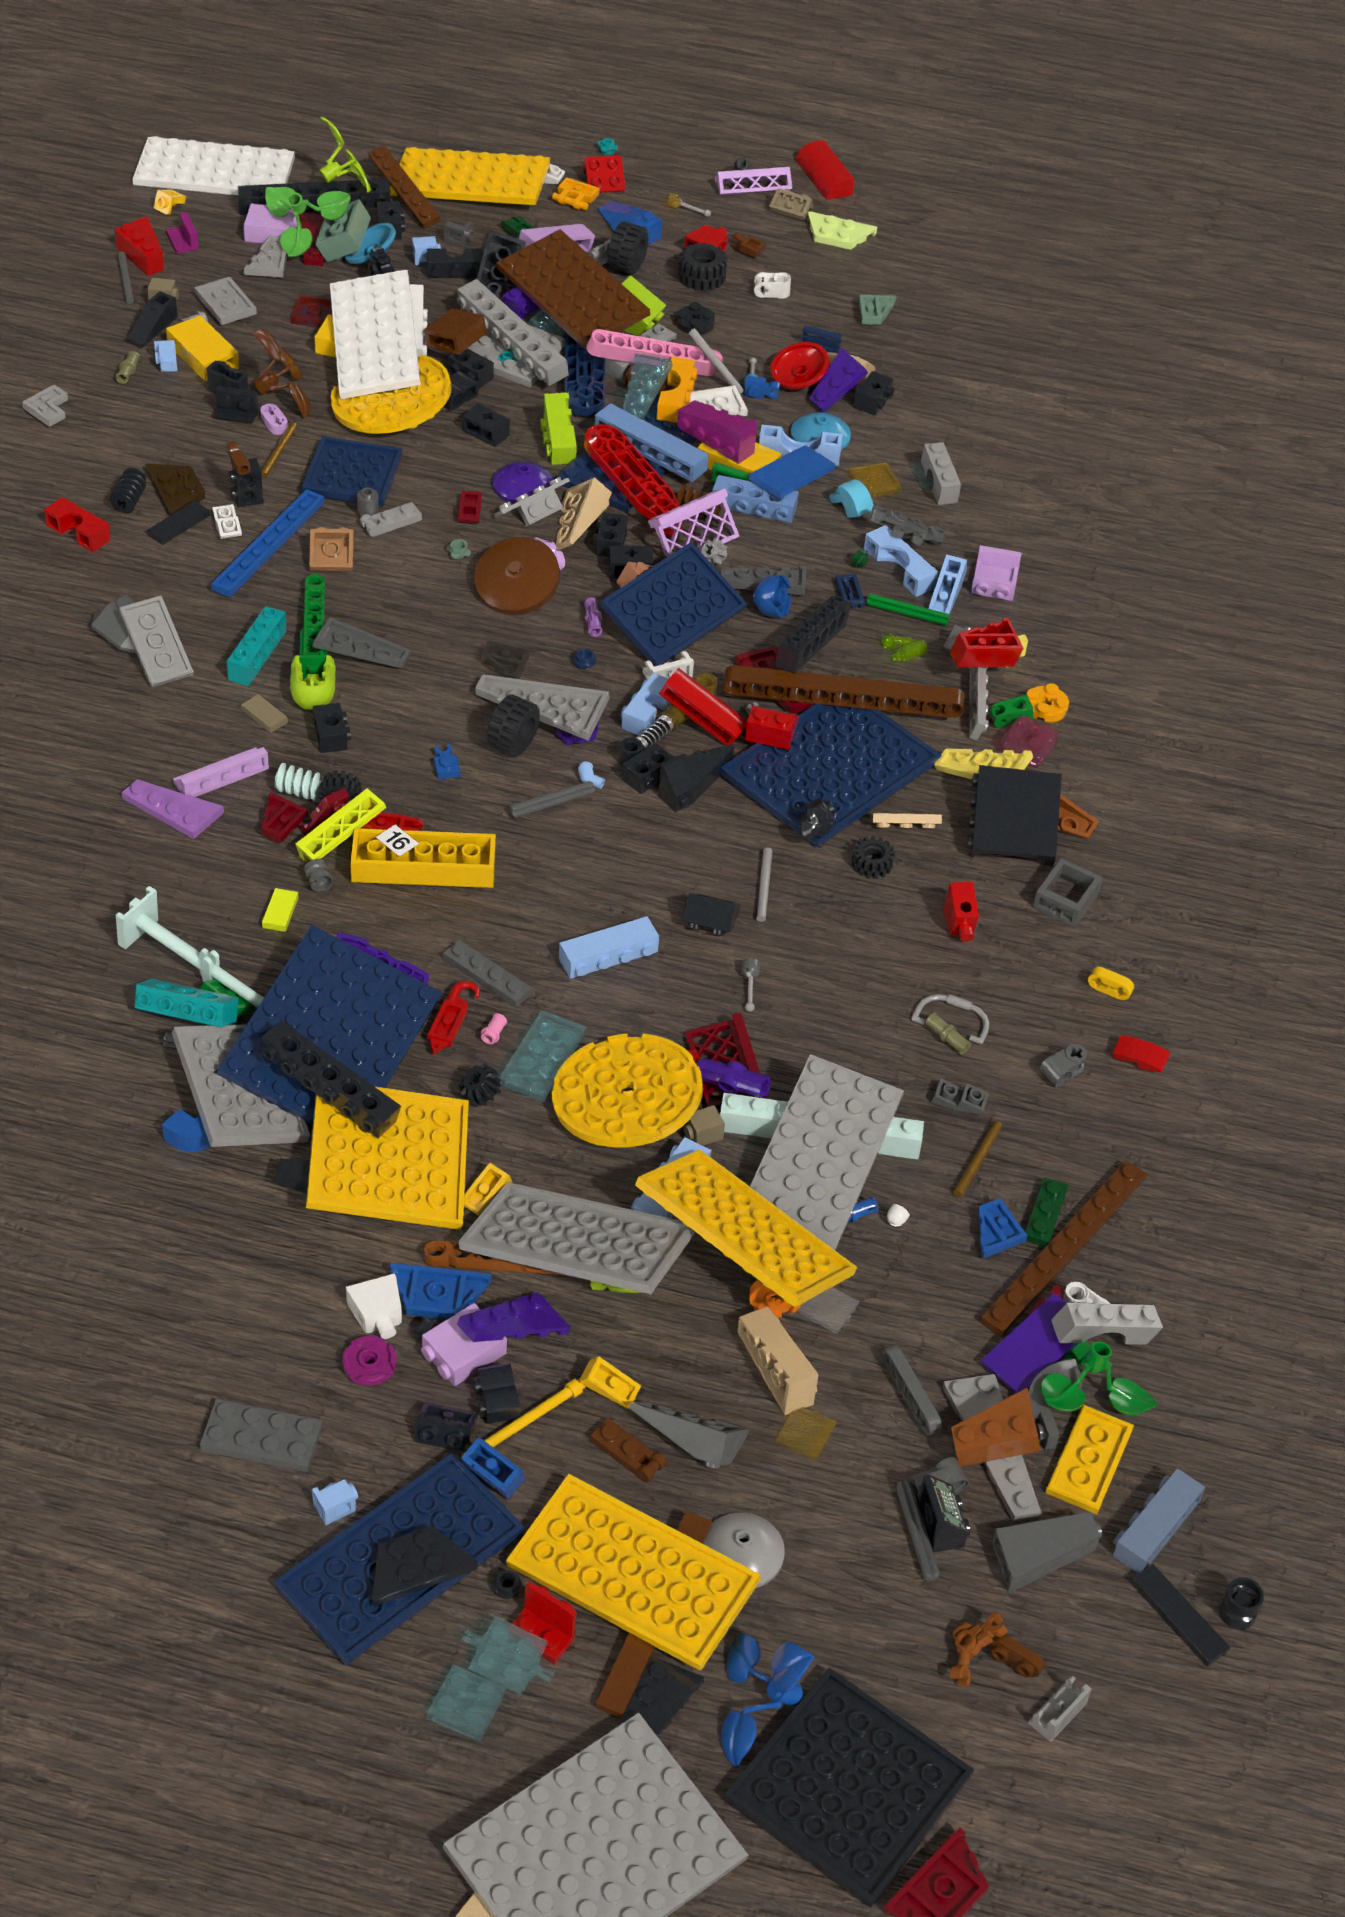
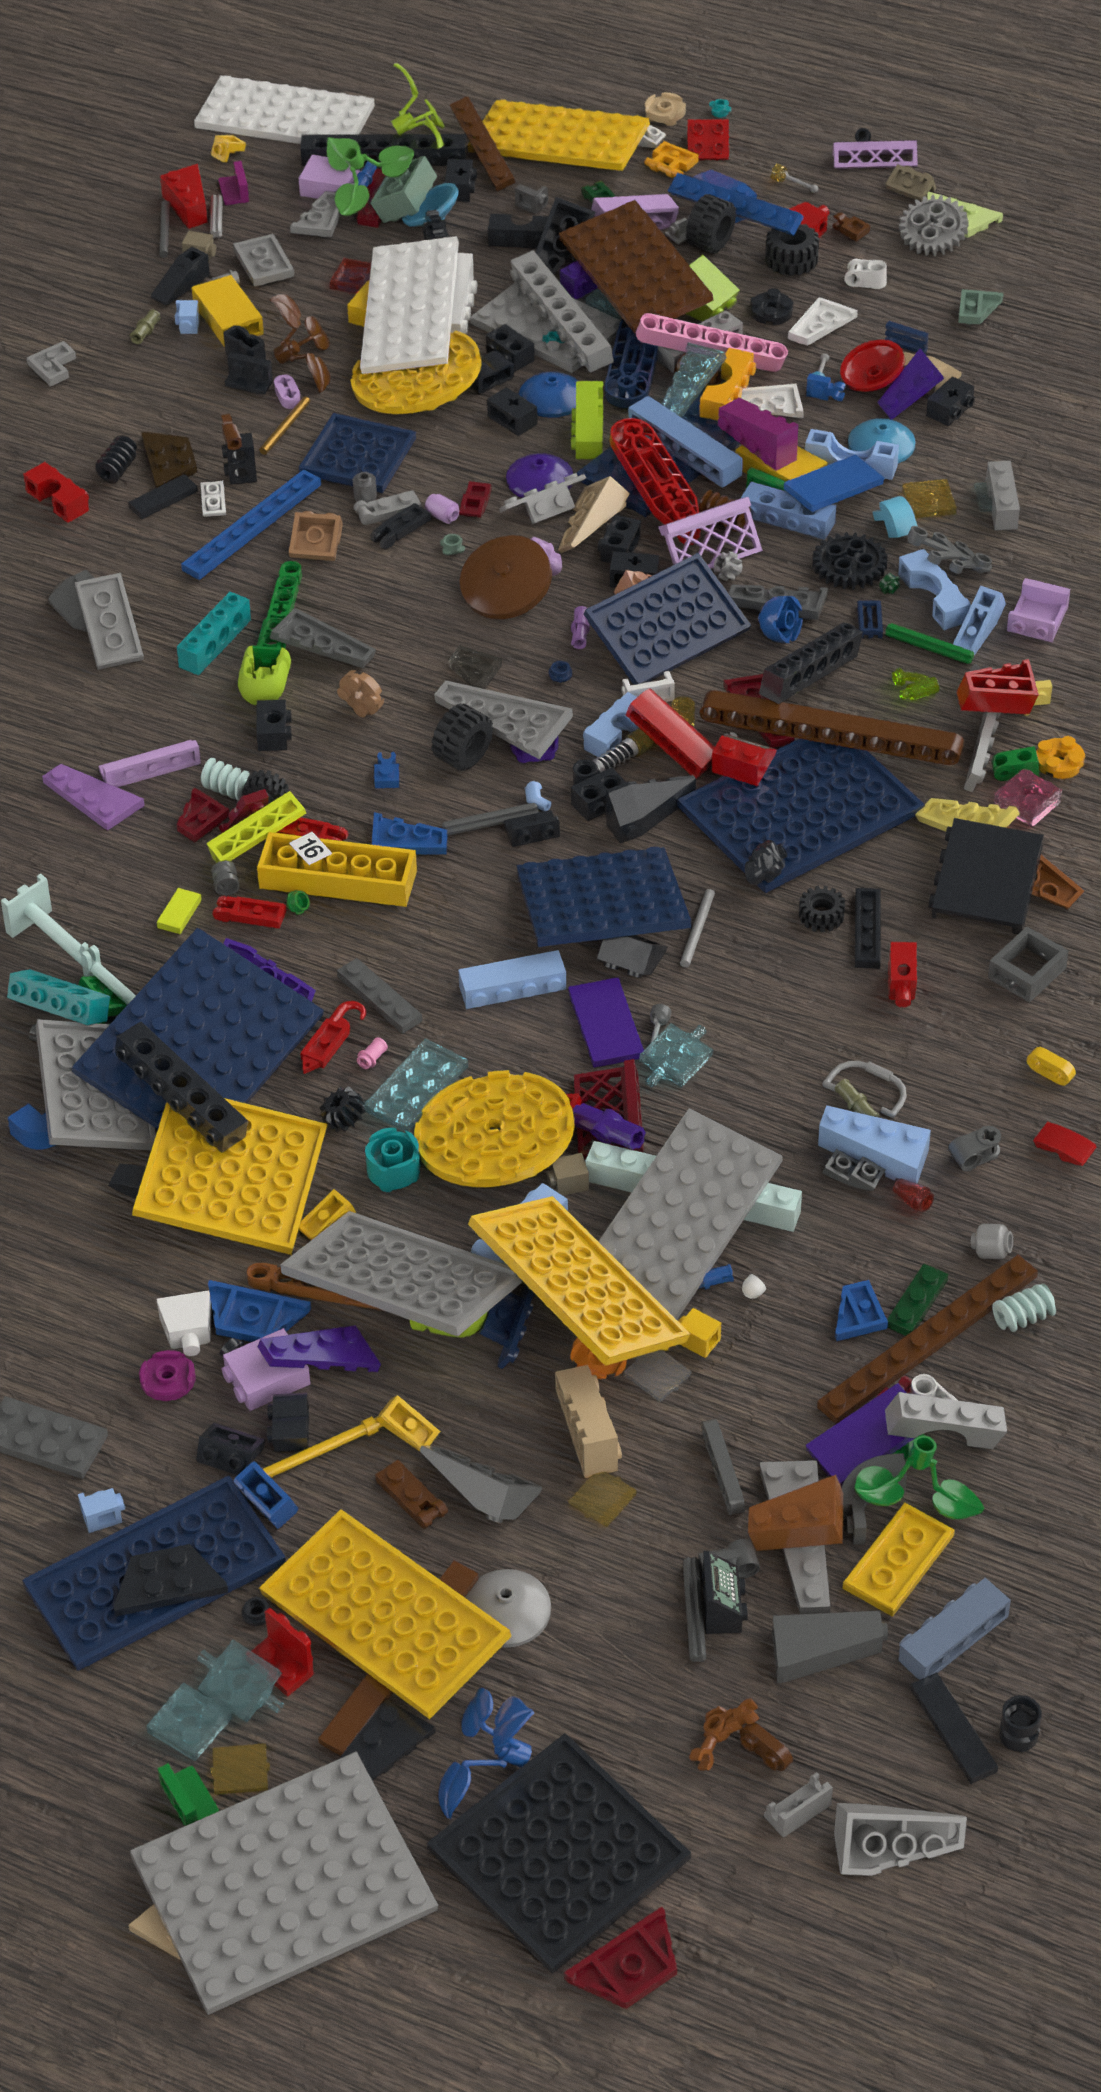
camera: 15 degrees right, 0 degrees up
dark tan tile [241,694,288,733] -> none
light blue brick [412,236,441,265] -> none
reddish brown brick [424,308,487,355] -> none
light grey bar [689,328,745,394] -> none
red brick [796,140,855,200] -> none
tan plate [870,813,942,828] -> none
pearl gold bar [953,1121,1003,1198] -> none
none -> green panel [157,1763,219,1826]
none -> light grey axle [210,194,223,238]
none -> clear yellow piece [210,1743,270,1795]
none -> red hinge [212,896,286,929]
none -> green plate [286,890,310,915]
none -> medium nougat plate [337,670,384,717]
none -> blue axle [357,162,377,187]
none -> teal brick [365,1128,420,1192]
none -> black hinge [370,503,431,550]
none -> blue wing [372,812,447,855]
none -> lavender brick [425,494,459,524]
none -> dark blue bracket [479,1283,536,1369]
none -> black bracket [504,810,560,847]
none -> dark blue plate [516,847,691,947]
none -> blue dish [519,372,579,418]
none -> dark purple tile [568,977,644,1068]
none -> clear light blue plate [639,1023,713,1088]
none -> tan plate [645,93,686,126]
none -> blue plate [668,173,804,236]
none -> yellow brick [678,1308,721,1358]
none -> white wing [788,297,857,346]
none -> black gear [812,532,888,590]
none -> light blue wedge [818,1106,931,1190]
none -> light grey wedge [834,1803,967,1875]
none -> black tile [855,888,881,969]
none -> clear red cone [893,1178,934,1212]
none -> light grey gear [899,195,969,256]
none -> light grey head [971,1224,1013,1260]
none -> light aqua piece [992,1283,1056,1332]

